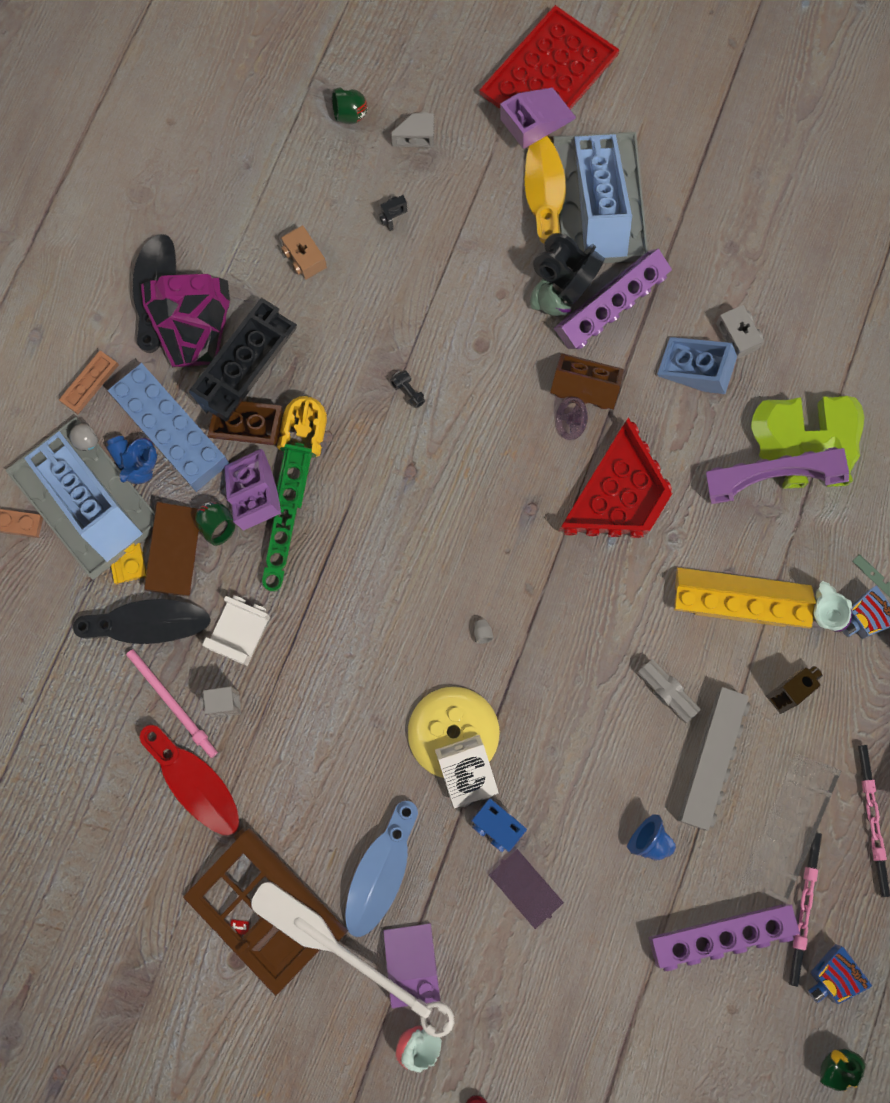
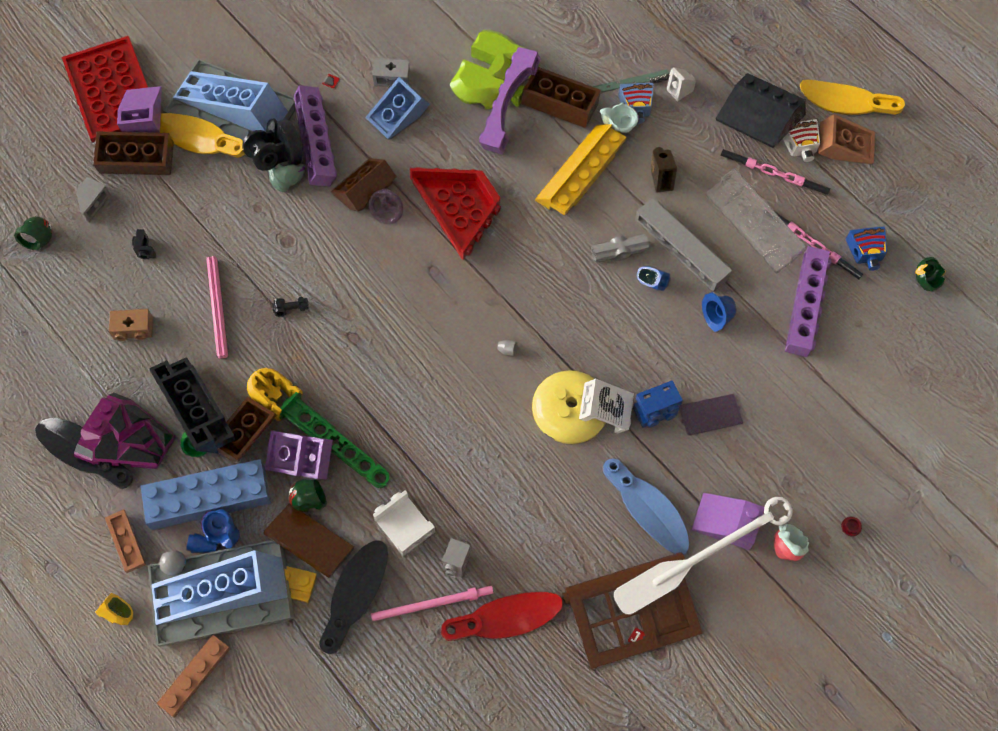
camera: 65 degrees left, 10 degrees down
none -> reddish brown brick [93,131,174,175]
none -> yellow rock [95,593,133,625]
none -> bright pink axle [207,256,228,359]
none -> sticker [322,74,340,88]
none -> reddish brown brick [521,67,601,128]
none -> rock [637,266,670,291]

